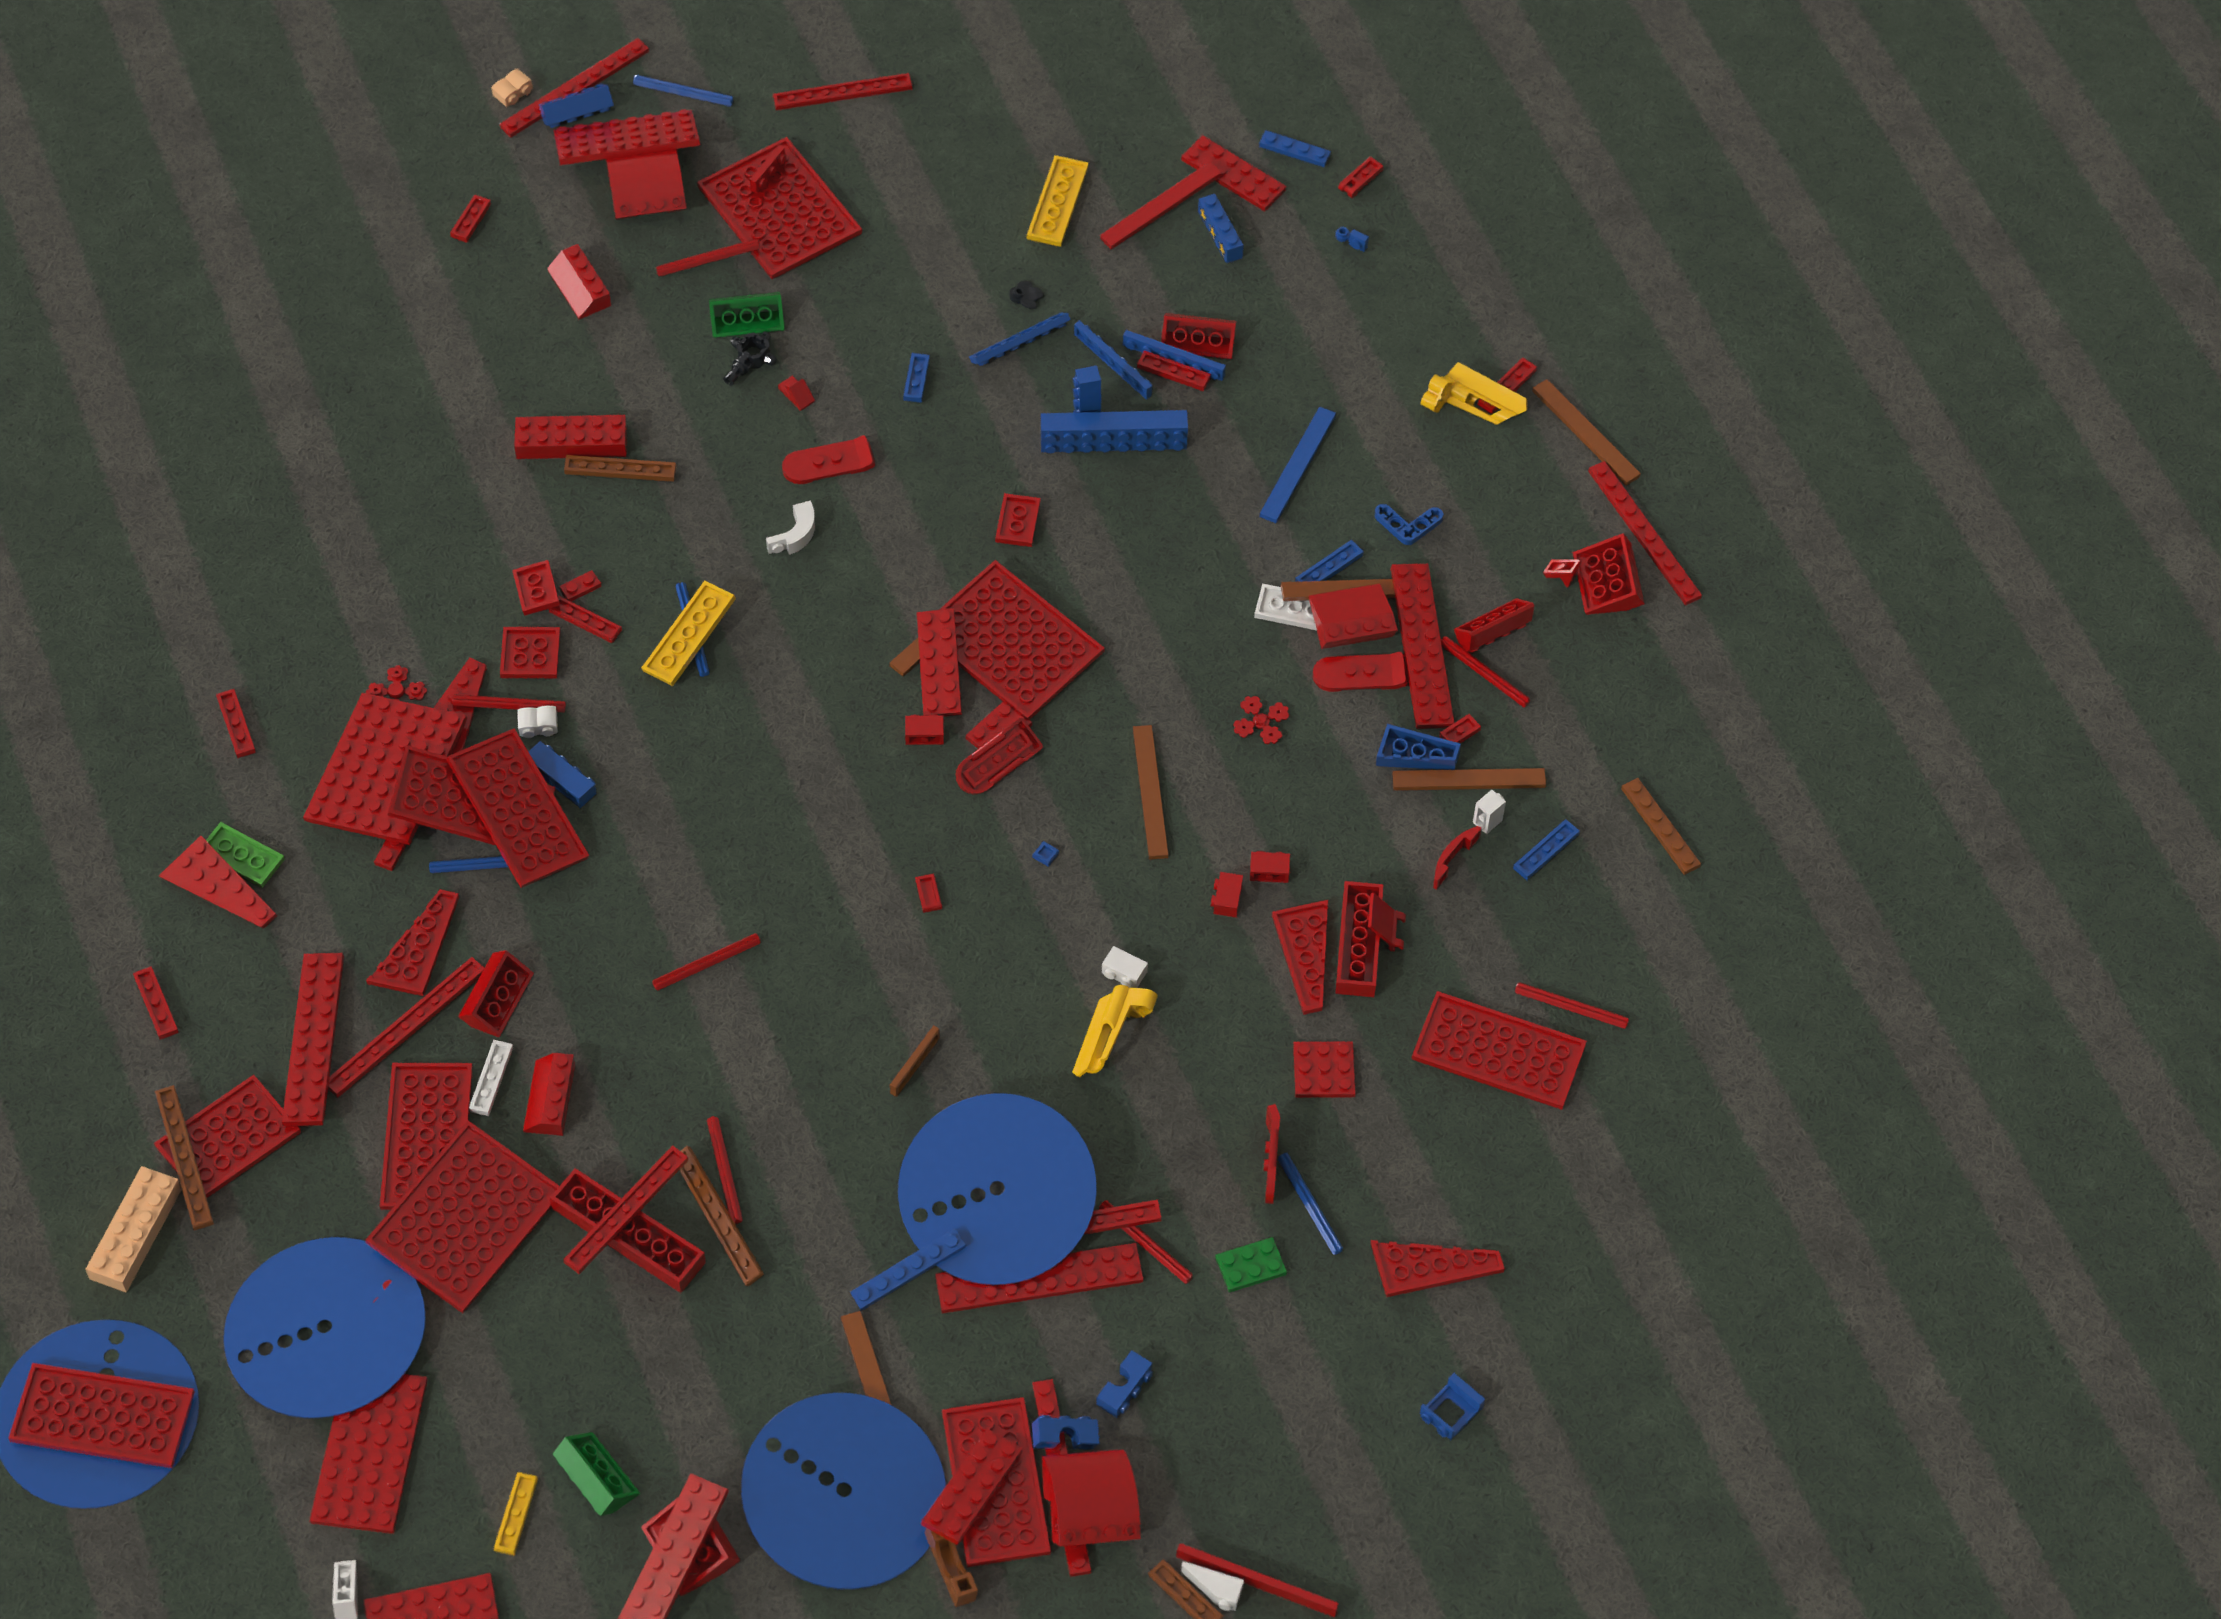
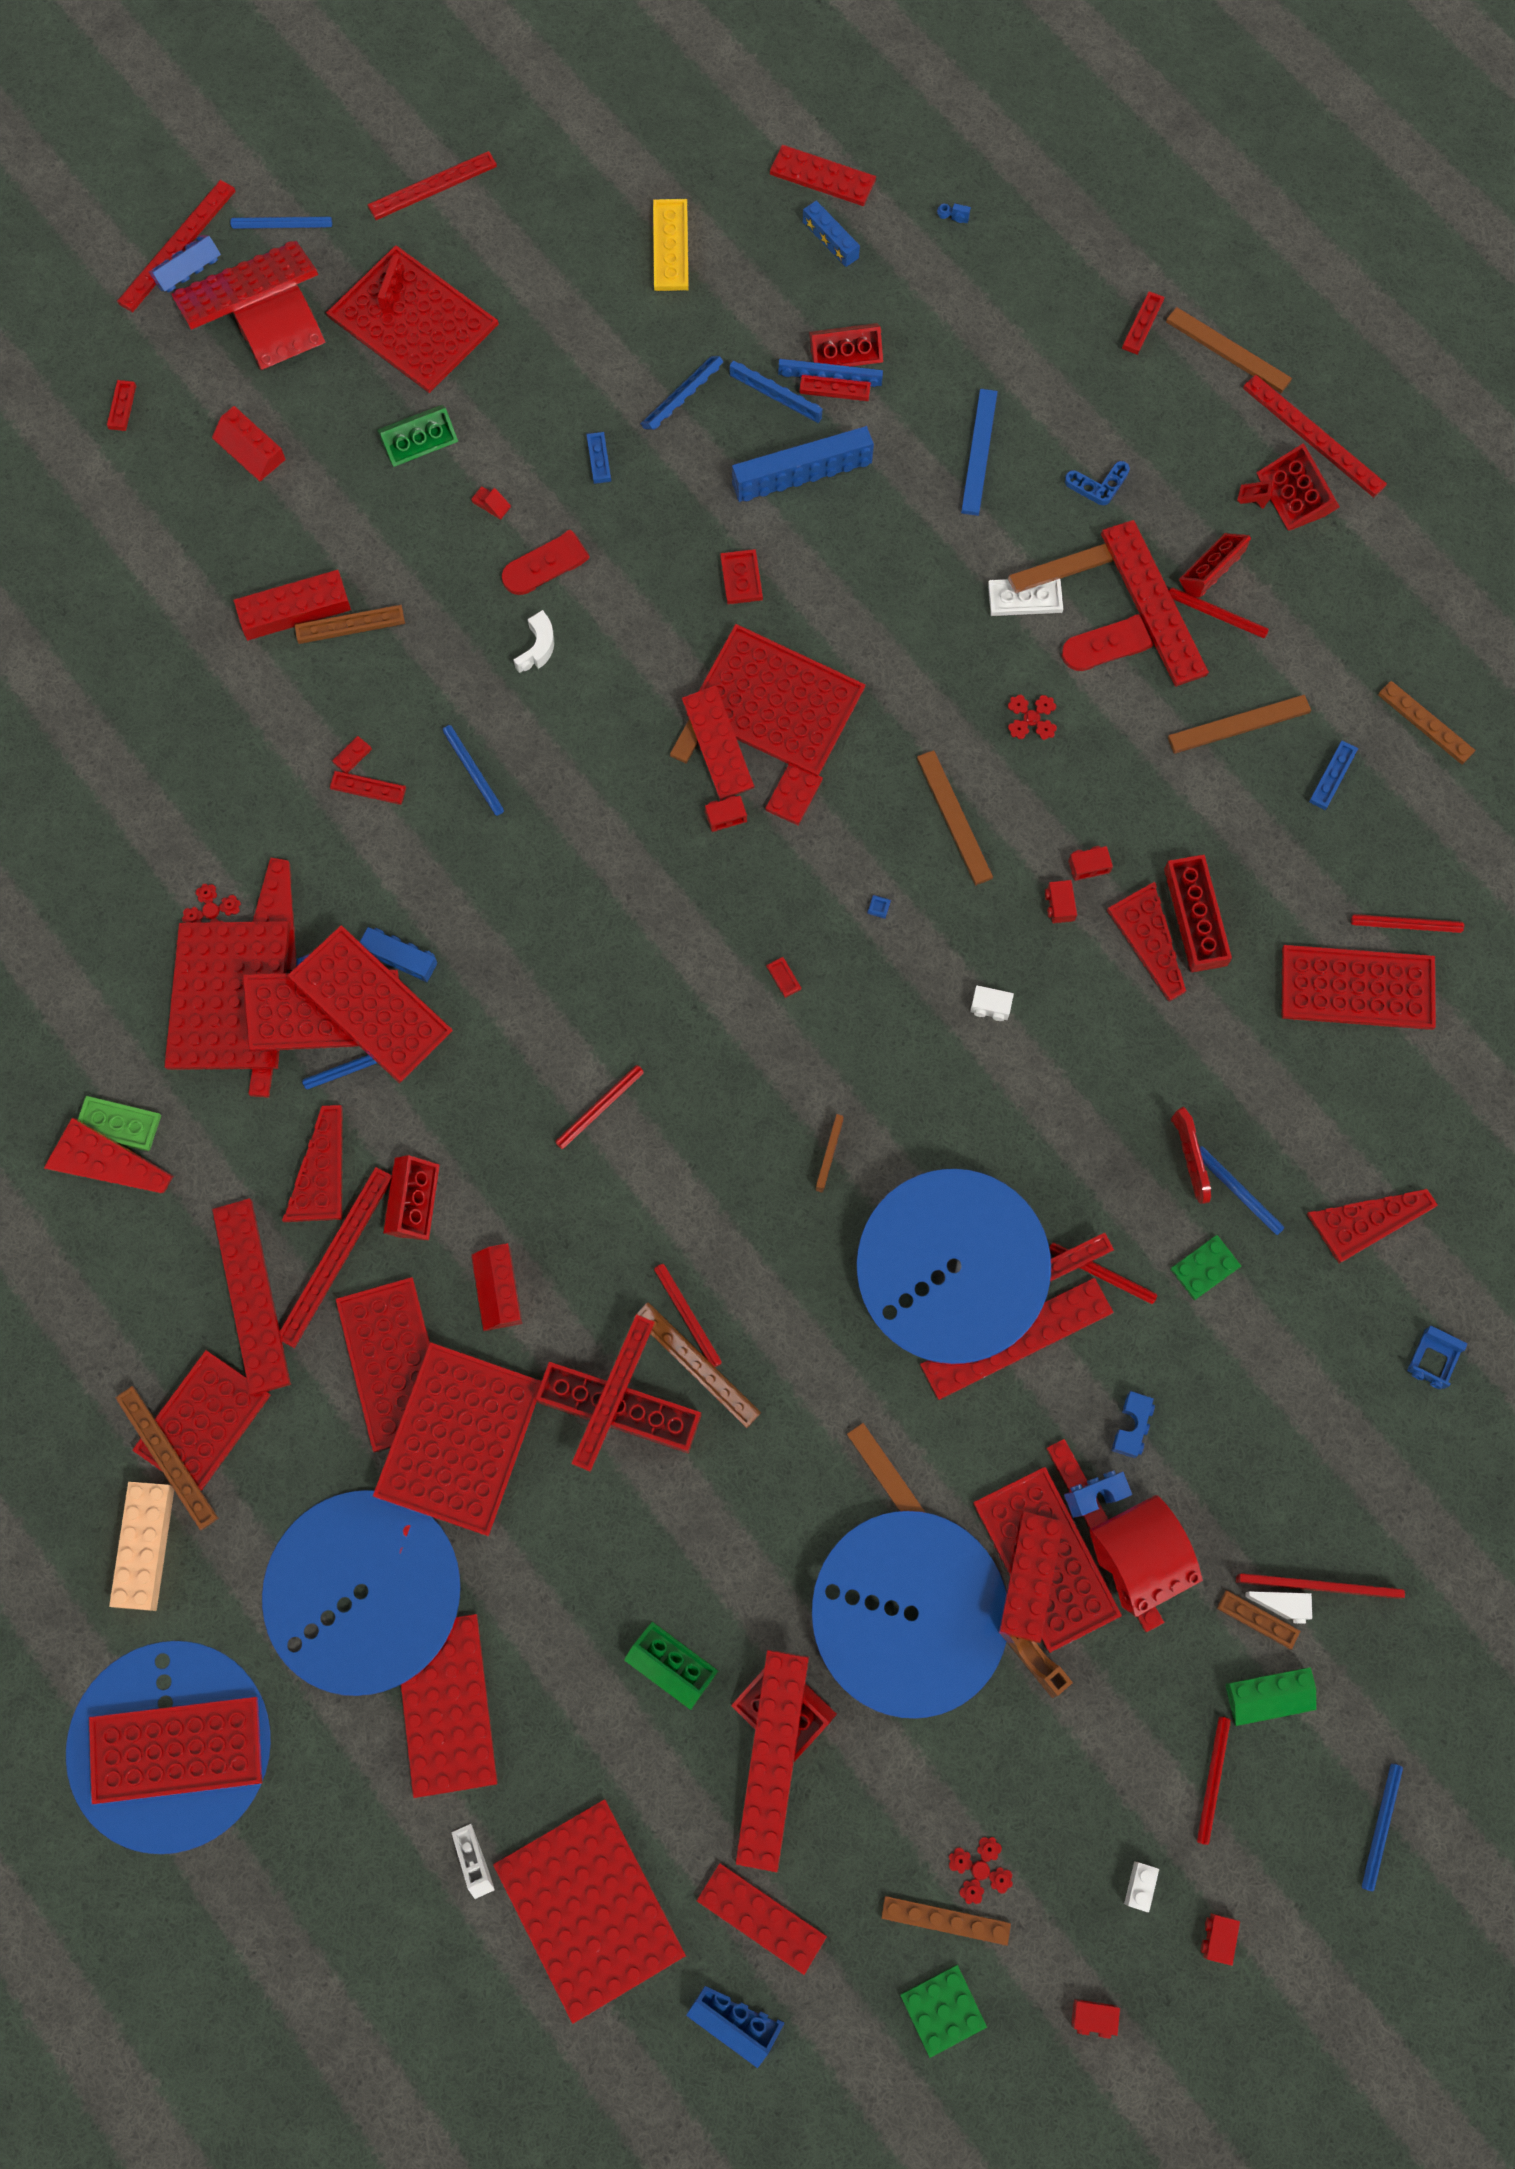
camera: 15 degrees left, 15 degrees up
red plate [133,966,179,1040] -> none
red plate [216,689,256,758] -> none
red axle [452,694,566,712] -> none
white plate [469,1040,513,1116] -> none
light nougat brick [492,69,533,107] -> none
yellow tile [494,1472,538,1556] -> none
red plate [500,627,561,678] -> none
red plate [512,560,560,616] -> none
white brick [518,706,558,738] -> none
yellow plate [642,580,736,686] -> none
red axle [656,239,760,276] -> none
black piece [723,331,777,386] -> none
blue plate [850,1229,966,1311] -> none
red piece [956,718,1043,795] -> none
black plate [1009,281,1044,309] -> none
yellow panel [1072,985,1158,1077] -> none
blue wedge [1073,365,1101,413] -> none
red tile [1100,162,1221,250] -> none
blue plate [1259,130,1331,167] -> none
red plate [1293,1041,1355,1098] -> none
blue plate [1295,540,1364,582] -> none
red slope [1308,584,1397,649] -> none
red plate [1338,156,1384,198] -> none
red flag [1368,893,1406,952] -> none
blue wedge [1376,724,1461,770] -> none
yellow panel [1421,362,1527,425] -> none
red slope [1433,826,1482,890] -> none
red plate [1439,714,1481,743] -> none
white brick [1473,790,1506,834] -> none

